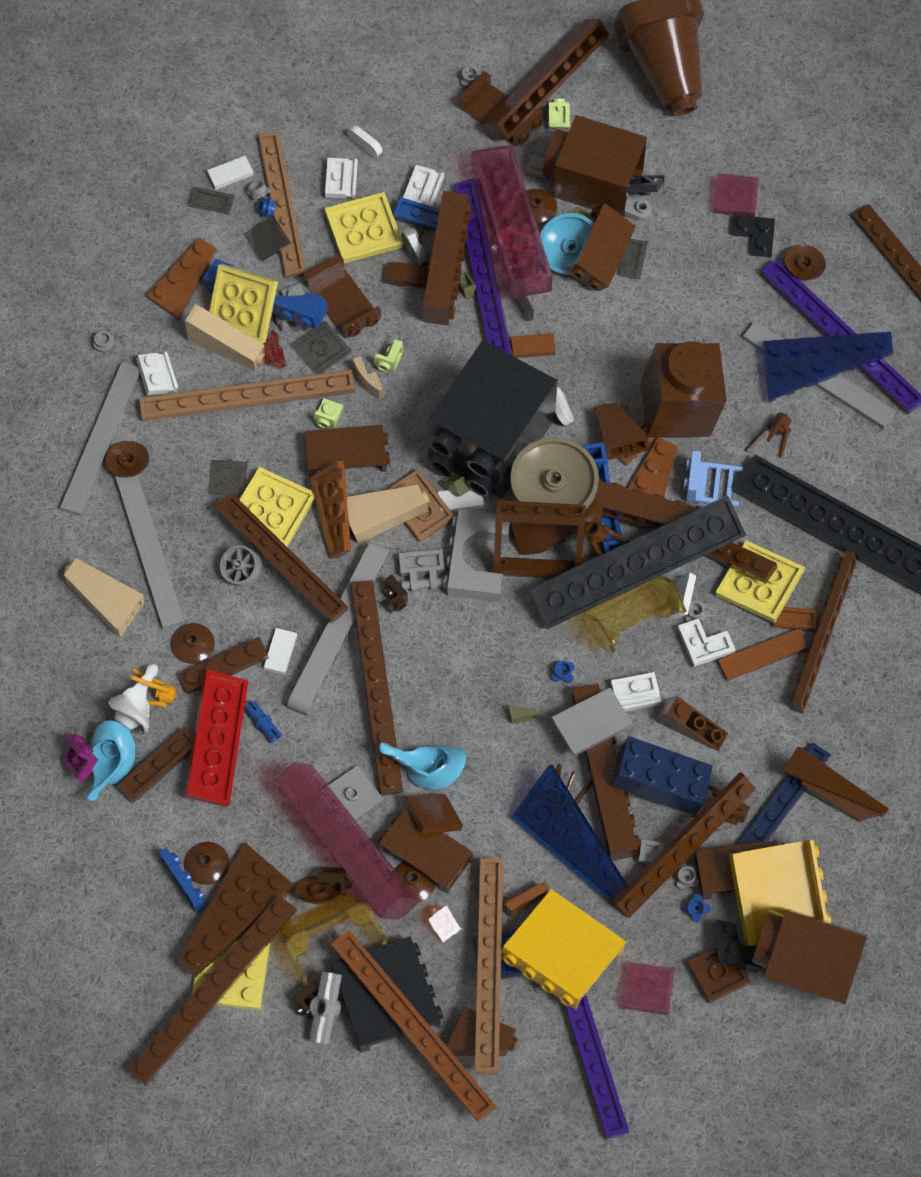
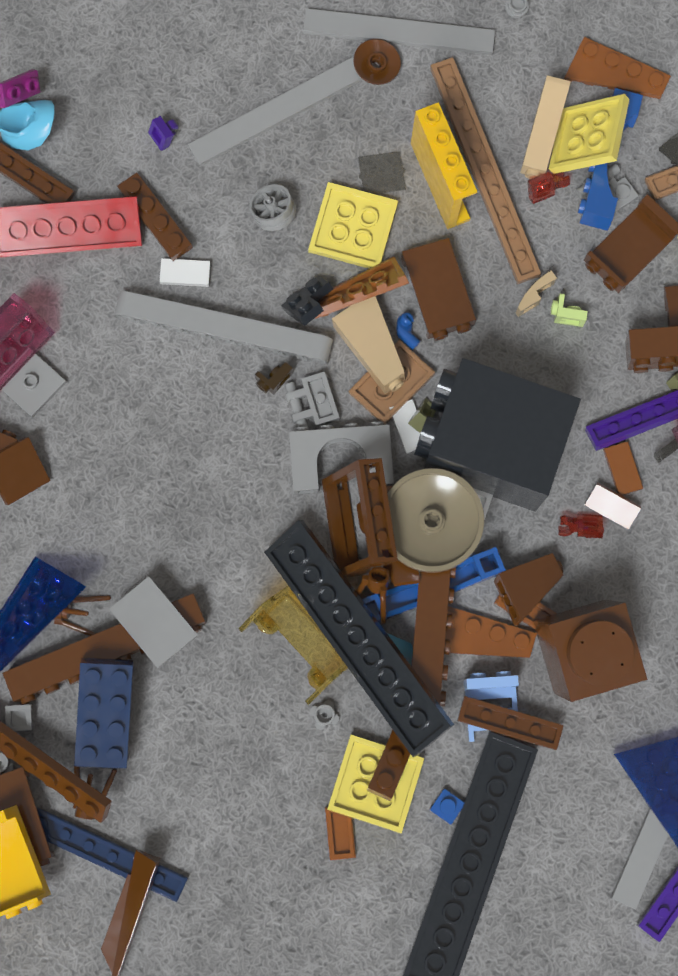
camera: 75 degrees right, 15 degrees up
tan slope [64,558,144,637] -> none
white hat [108,664,158,735] -> none
light orange plant [131,669,177,708] -> none
white plate [136,352,178,395] -> none
reddish brown dish [170,623,215,664] -> none
reddish brown plate [215,492,348,624] -> none
blue pin [244,701,282,743] -> none
clear smoke tile [292,321,351,374] -> none
yellowish green bracket [314,398,344,429] -> none
reddish brown plate [350,580,403,796] -> none
medium azure hat [379,742,466,790] -> none
olive piece [508,704,539,724] -> none
blue plate [552,661,575,683] -> none
white tile [555,386,574,426] -> none
white plate [611,672,662,712] -> none
reddish brown slope [655,696,728,752] -> none
white tile [668,573,696,619] -> none
white plate [677,619,735,667] -> none
dark orange tile [718,629,808,681] -> none
reddish brown plant [745,413,791,458] -> none
reddish brown plate [790,550,857,714] -> none
none -> dark purple tile [148,116,179,151]
none -> black plate [281,276,333,326]
none -> blue arm [396,313,421,350]
none -> yellow panel [411,102,477,229]
none -> blue plate [429,789,464,825]
none -> reddish brown plate [457,696,564,750]
none -> clear red plate [558,513,604,538]
none -> tile [585,482,641,529]

